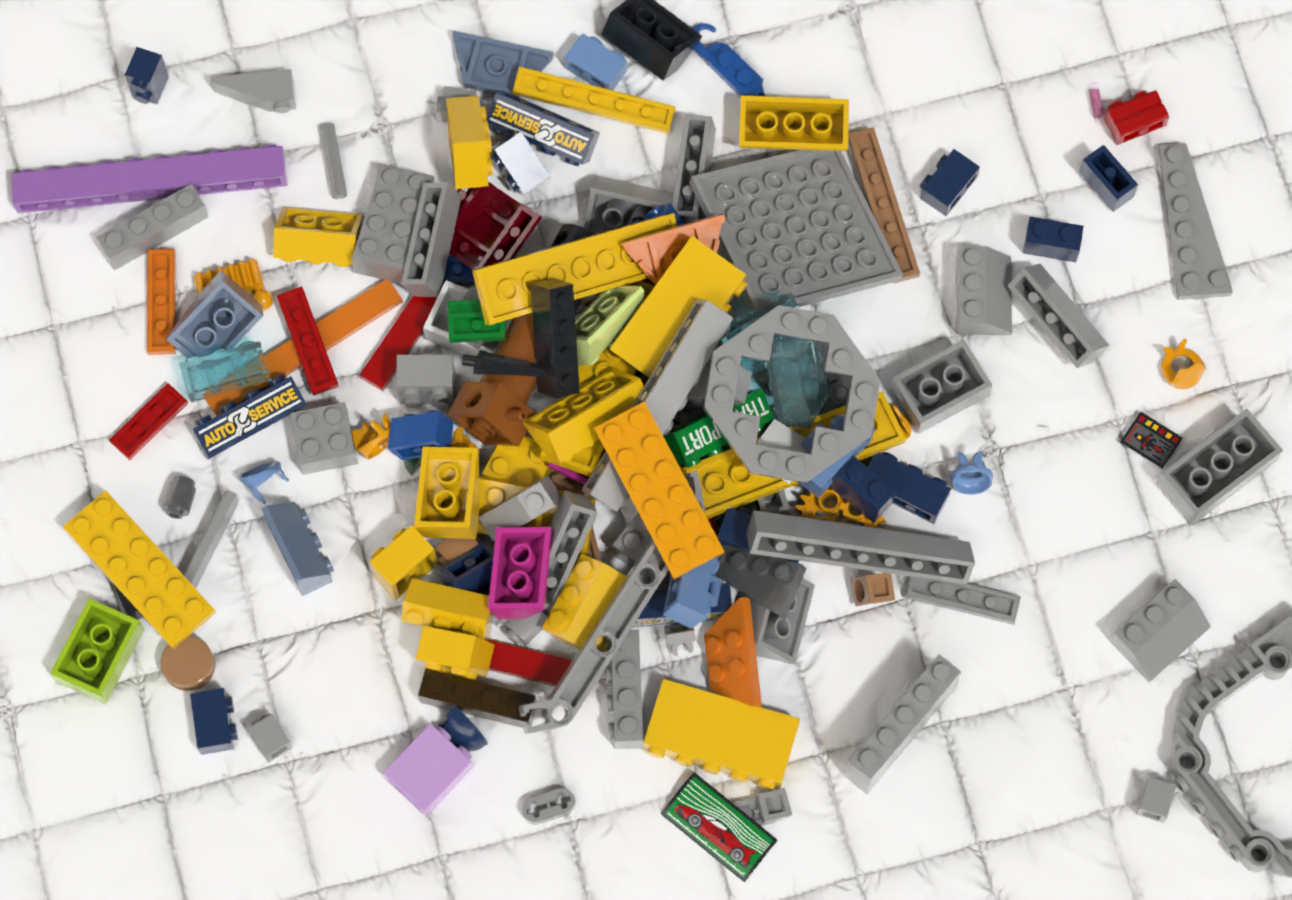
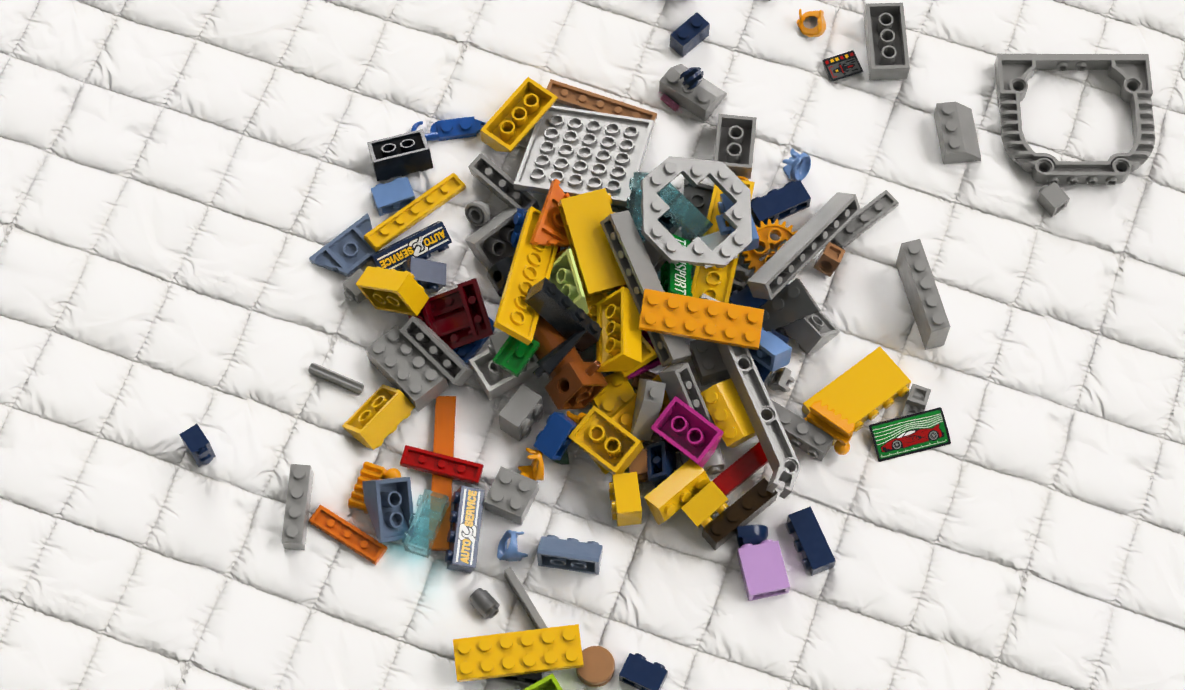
camera: 55 degrees left, 5 degrees down
medium lavender brick [11,144,288,214] -> none
red tile [109,383,189,461] -> none
light grey slope [211,69,296,113] -> none
light grey brick [248,714,293,763] -> none
red tile [359,295,437,392] -> none
light grey beam [522,788,576,825] -> none
orange wing [704,597,762,707] -> none
dark blue brick [831,456,897,523] -> none
dark blue brick [920,149,980,217] -> none
light grey brick [1008,263,1110,368] -> none
none -> light grey brick [465,201,491,227]
none -> bright pink piece [658,92,682,113]
none -> dark blue arm [680,67,704,90]
none -> dark blue brick [785,506,836,576]
none -> light orange gear [804,400,855,455]

